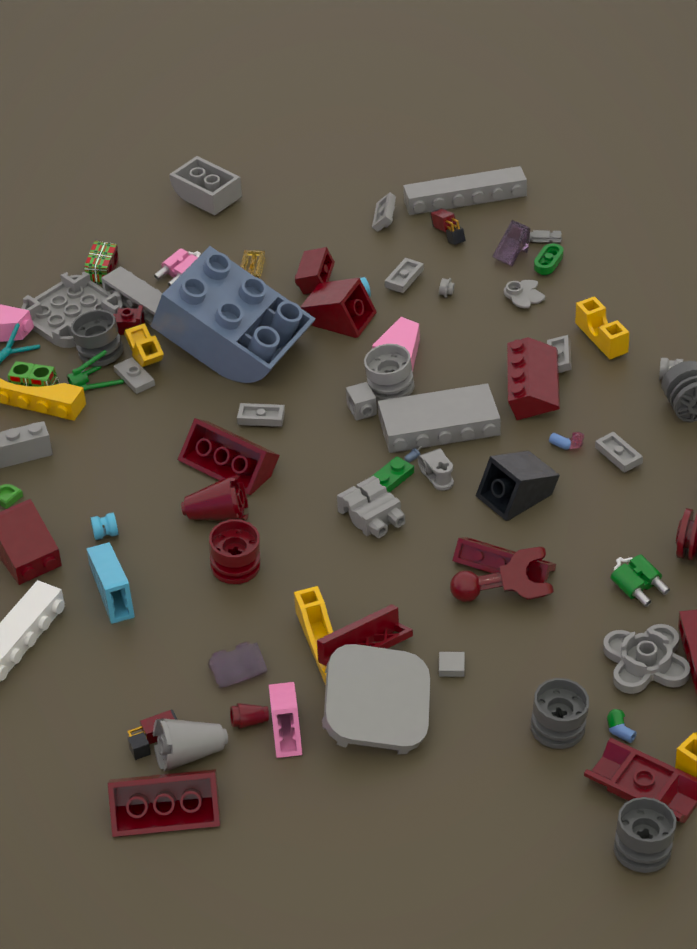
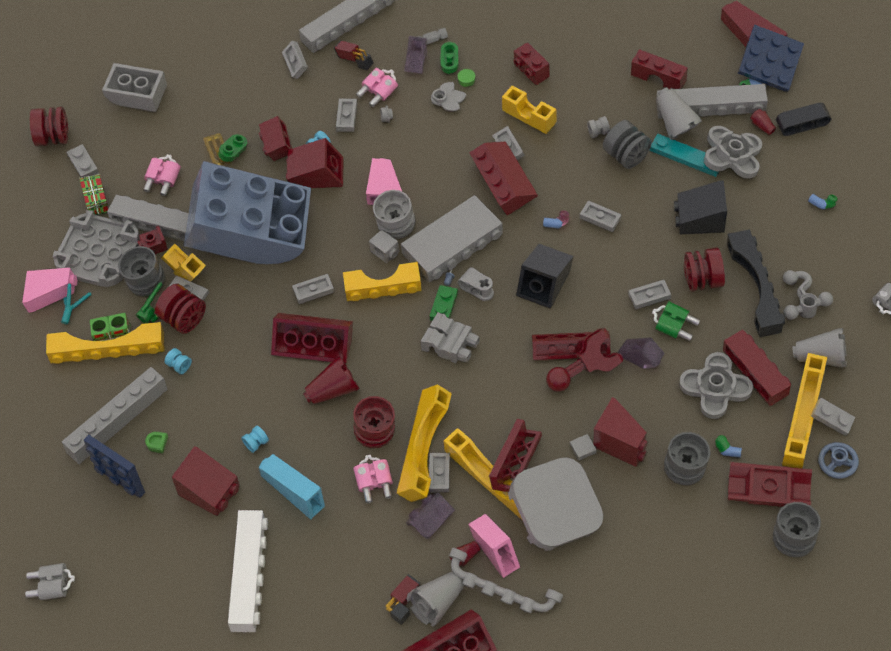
camera: 25 degrees left, 15 degrees up
none -> dark red wheel [30,106,69,146]
none -> light grey plate [67,144,99,177]
none -> dark red wheel [155,283,206,334]
none -> medium azure wheel [164,348,192,374]
none -> green plate [218,134,247,162]
none -> yellow arch [343,262,422,301]
none -> bright pink piece [353,455,393,503]
none -> bright pink piece [356,68,398,107]
none -> yellow arch [397,384,452,502]
none -> light grey plate [429,453,450,492]
none -> light grey bar [449,548,563,613]
none -> bright green tile [458,69,476,87]
none -> dark red brick [513,42,550,85]
none -> dark red slope [593,397,648,467]
none -> slope [617,338,665,369]
none -> light grey plate [628,280,671,310]

